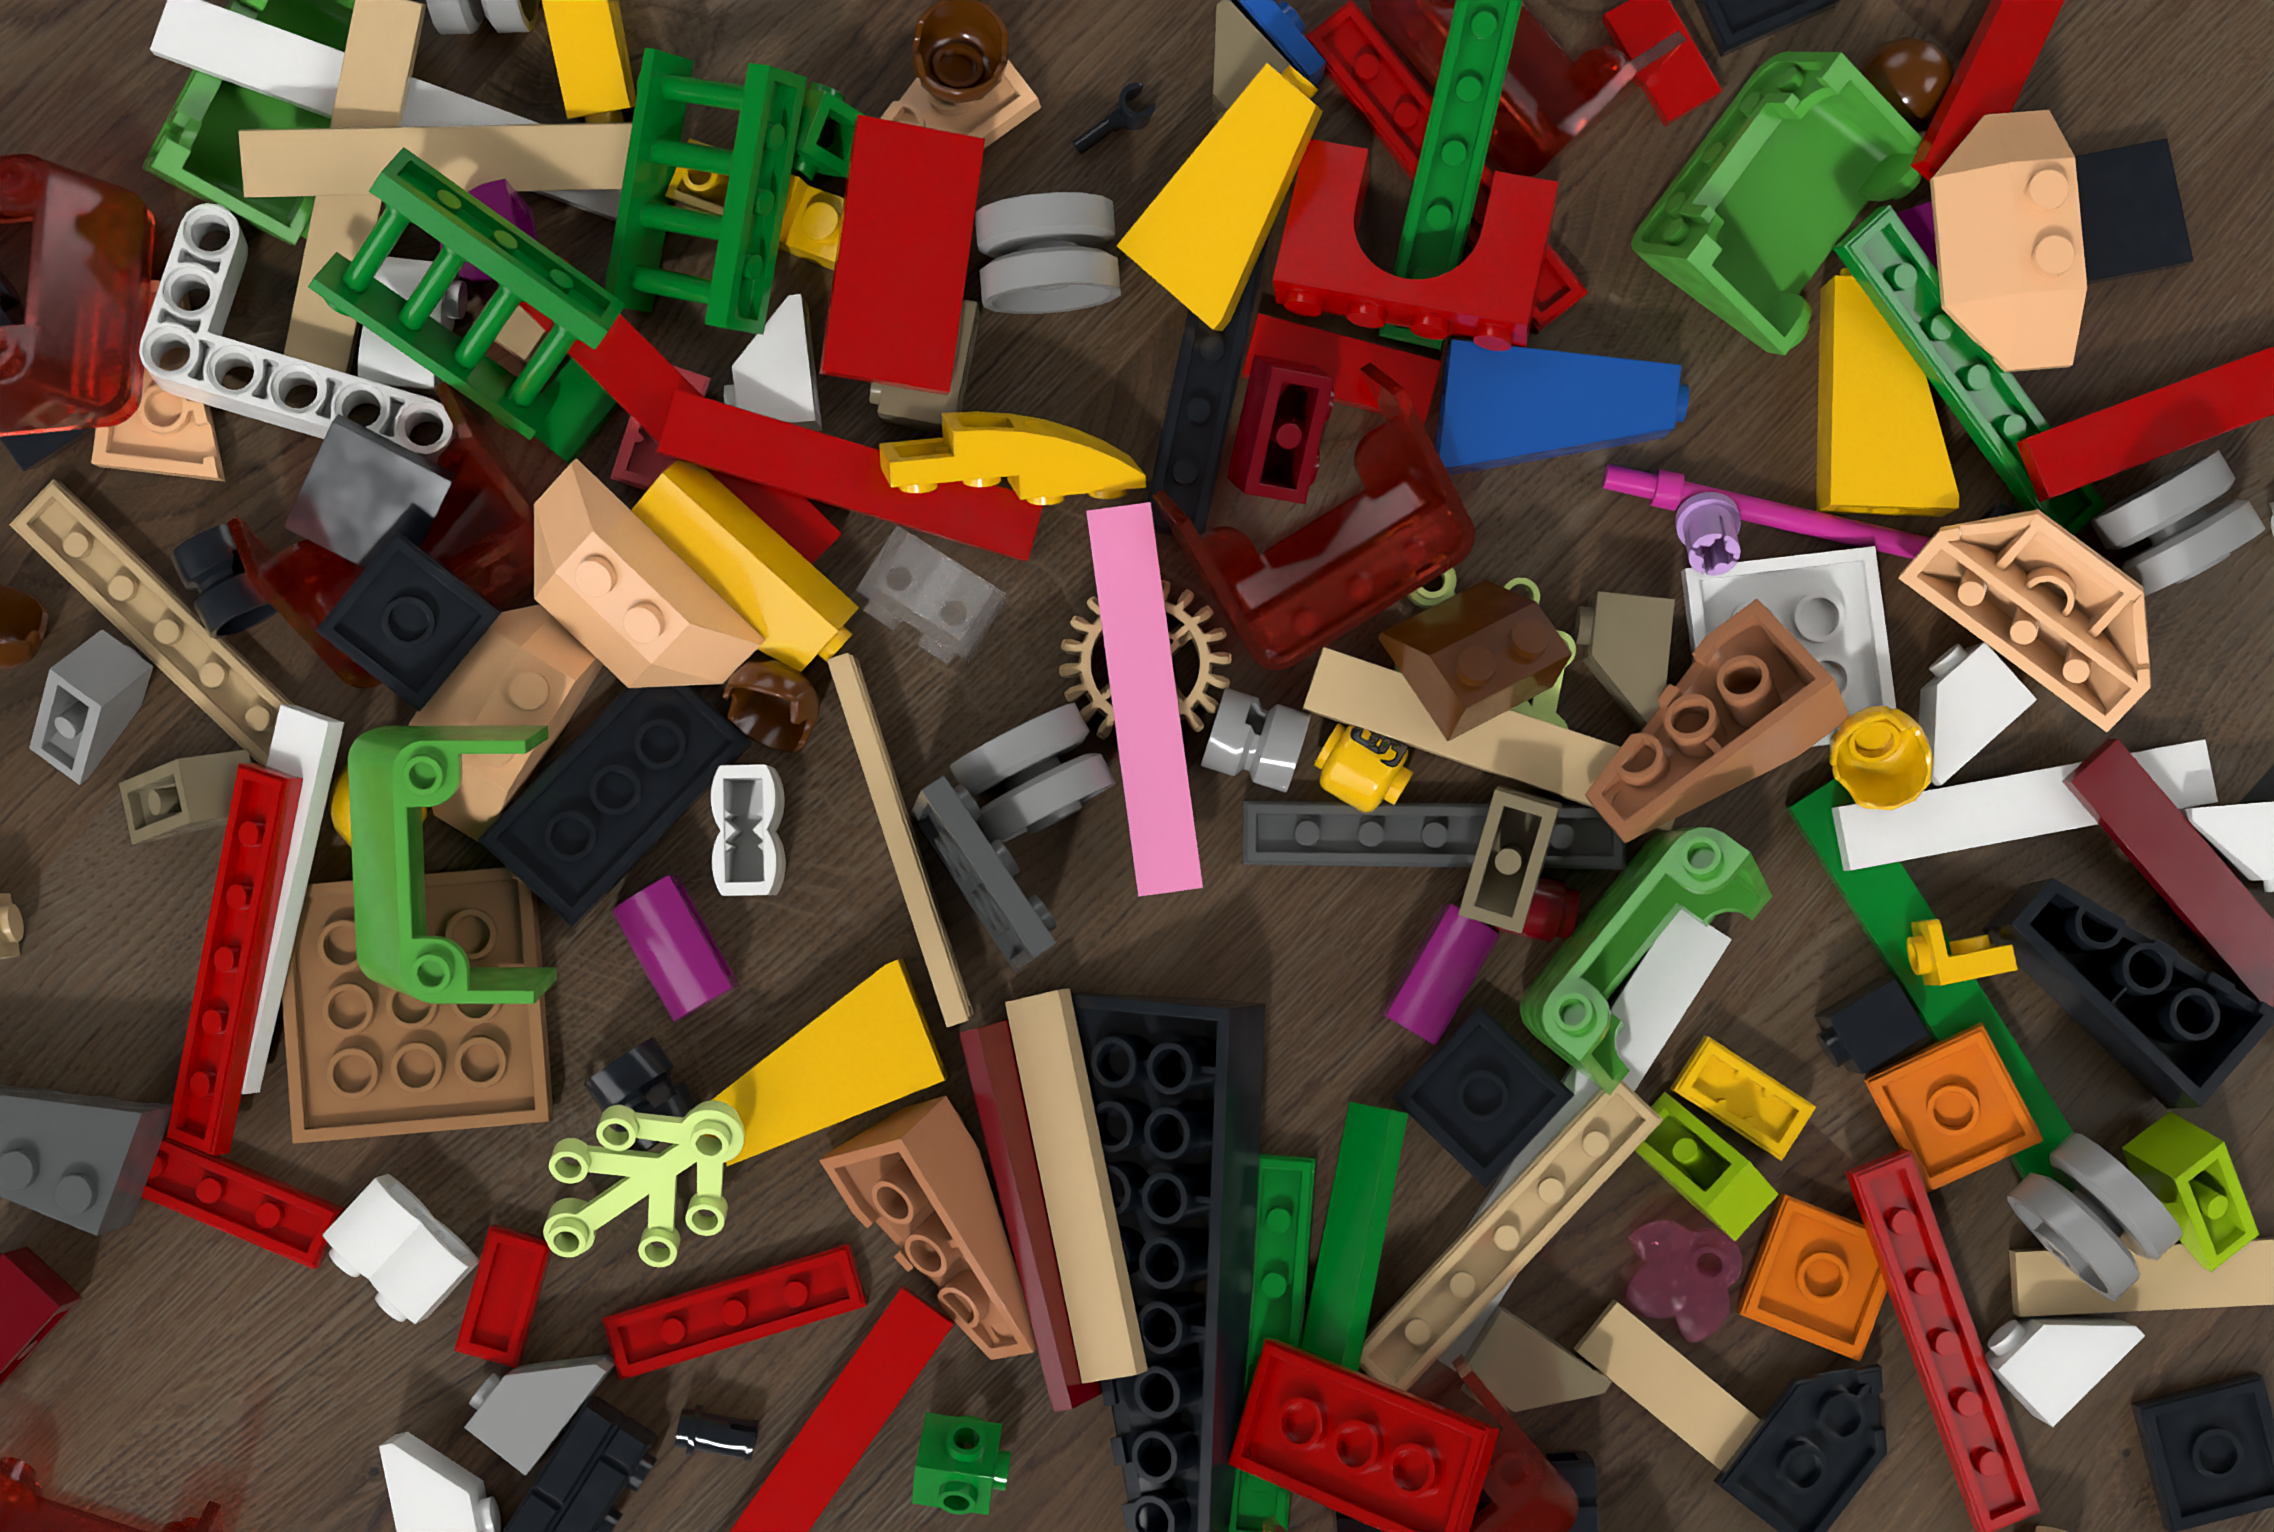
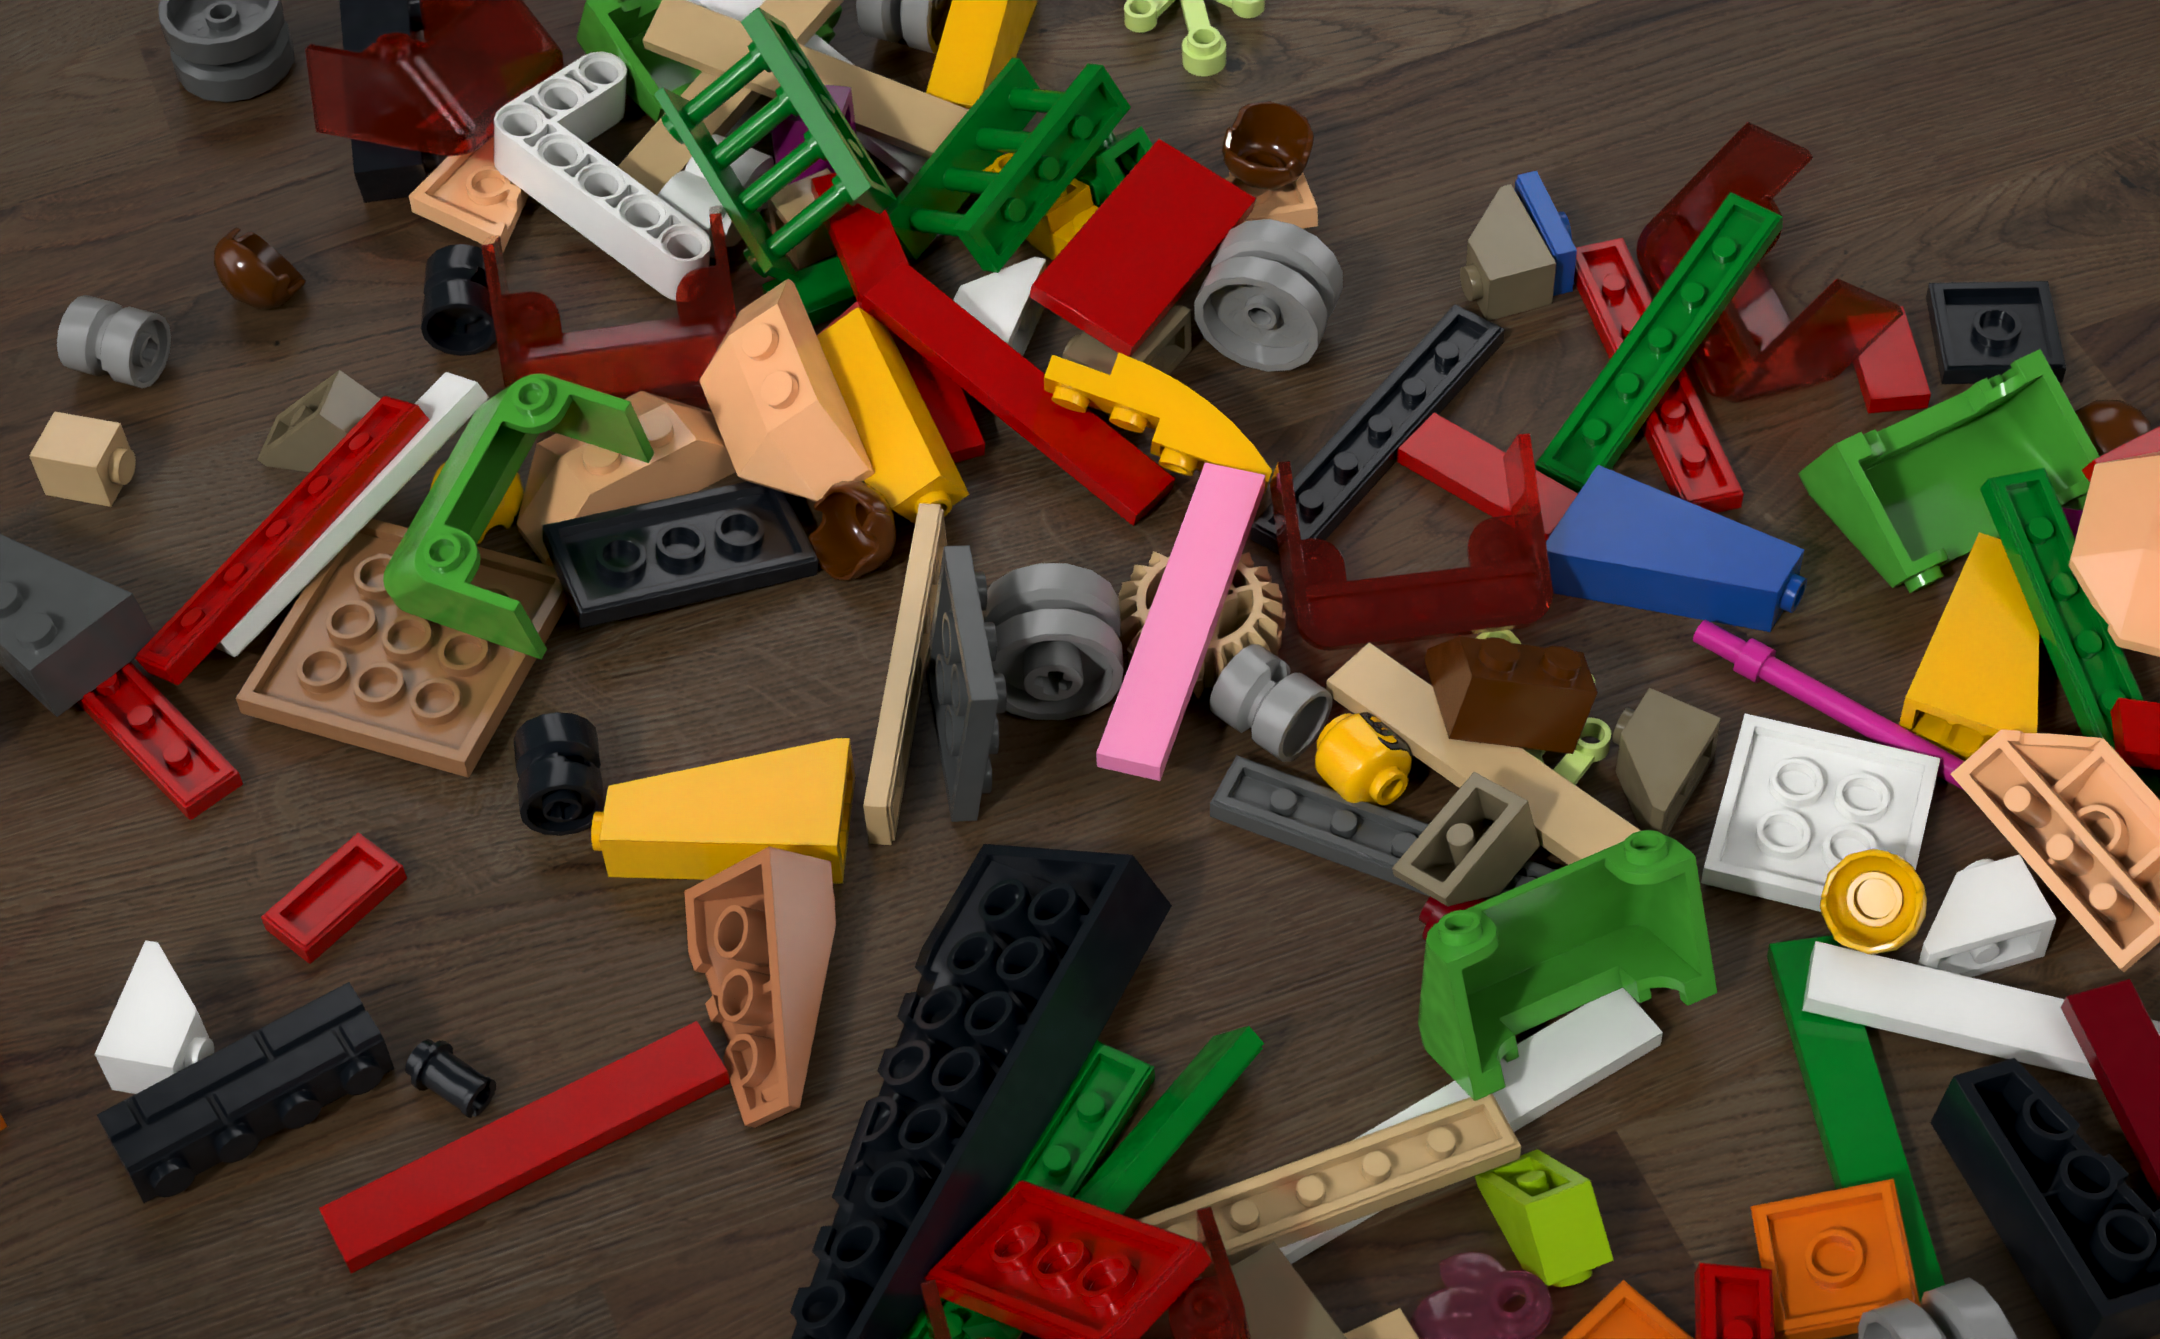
camera: 25 degrees right, 35 degrees down
tan tile [9,479,294,767] -> none
light grey slope [29,630,153,785] -> none
tile [284,414,457,568] -> none
black tile [315,529,502,712] -> none
white brick [323,1174,479,1324] -> none
light grey slope [464,1354,615,1476] -> none
yellowish green plant [543,1101,745,1267] -> none
red tile [602,1242,868,1380] -> none
magenta brick [612,875,740,1023] -> none
white brick [711,764,786,896] -> none
clear brick [856,525,1009,665] -> none
green brick [912,1412,1011,1515] -> none
dark red tile [960,1019,1102,1412] -> none
tan tile [1005,988,1148,1383] -> none
black hand [1072,82,1156,154] -> none
yellow slope [1116,63,1323,331] -> none
dark red brick [1227,354,1334,504] -> none
red arch [1273,139,1559,351] -> none
magenta brick [1380,904,1500,1046] -> none
black tile [1392,1006,1575,1188] -> none
nougat wedge [1585,599,1850,843] -> none
yellow plate [1670,1035,1816,1161] -> none
lavender bush [1675,492,1741,576] -> none
black brick [1814,977,1929,1074] -> none
yellow bracket [1907,919,2018,986] -> none

